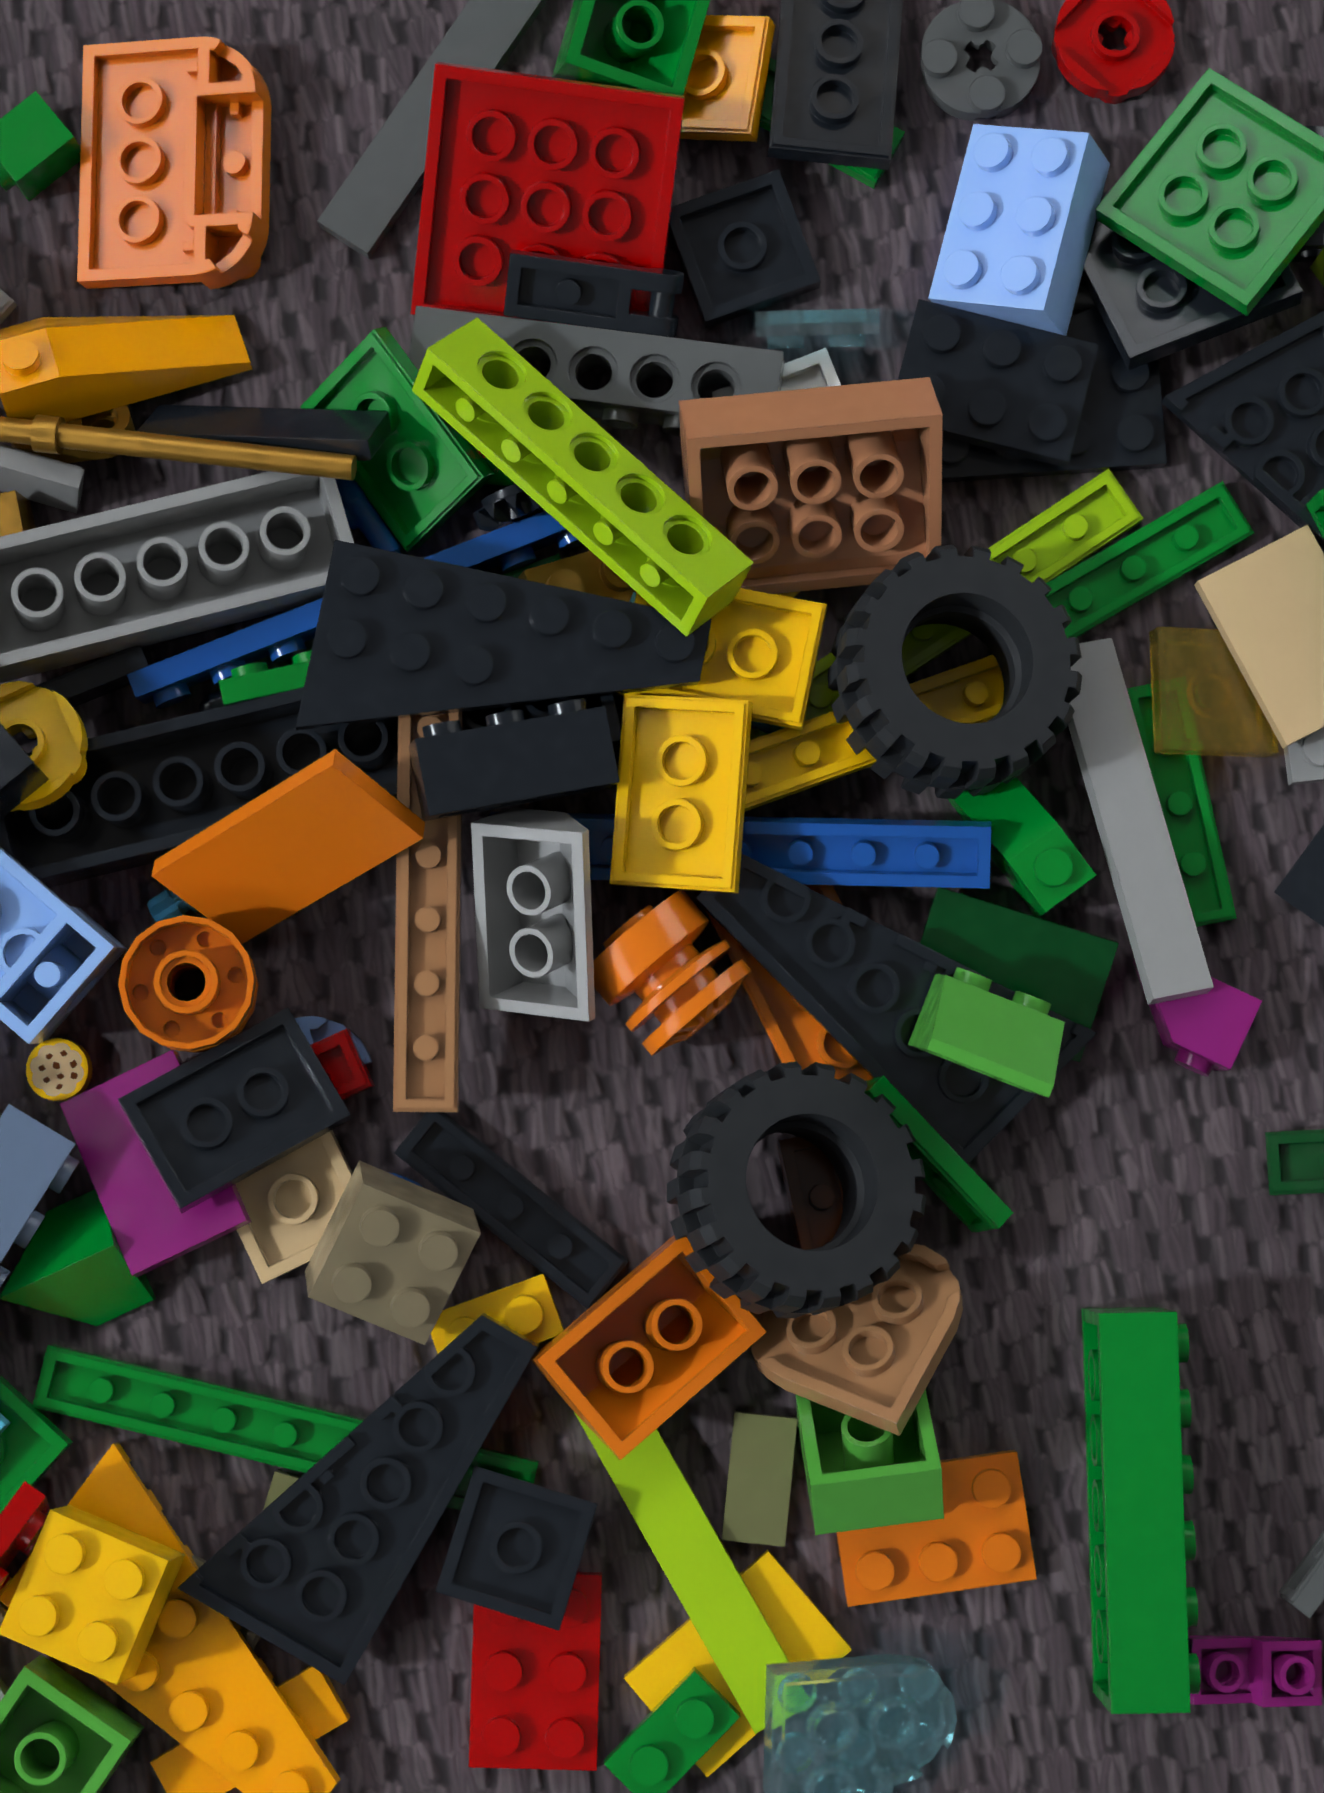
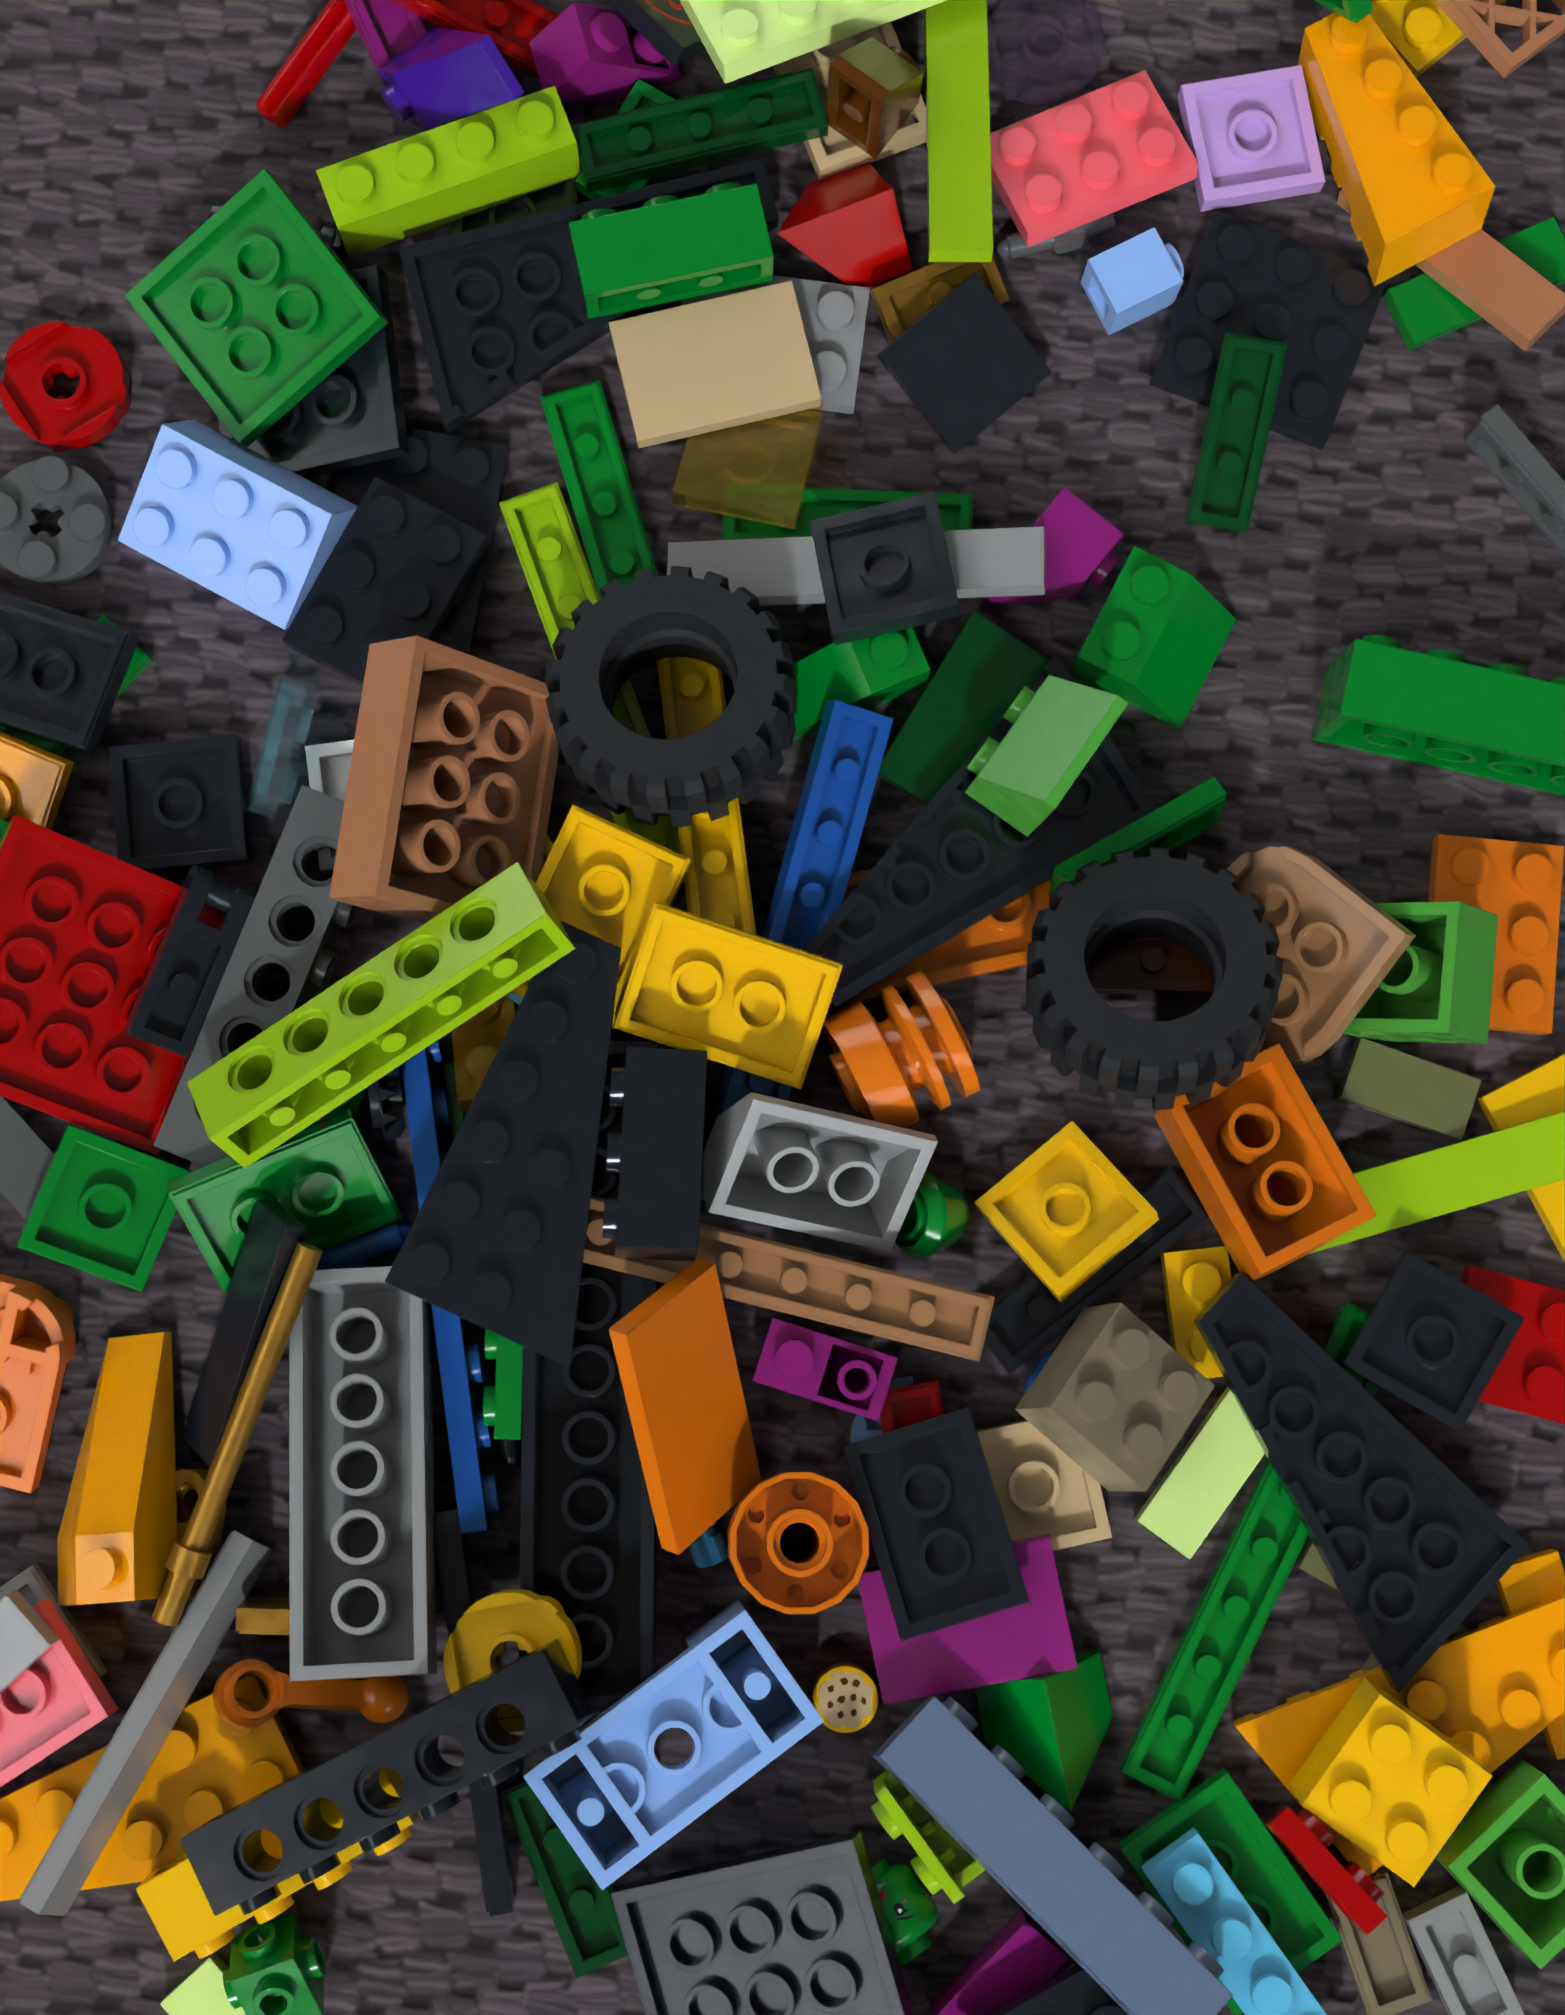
camera: 85 degrees left, 0 degrees up
none -> green plate [16,1123,192,1292]
none -> magenta slope [753,1316,898,1421]
none -> black plate [810,491,962,645]
none -> green cone [894,1171,969,1259]
none -> yellow plate [975,1121,1159,1303]
none -> green slope [1069,546,1236,730]
none -> yellowish green tile [1134,1386,1265,1560]

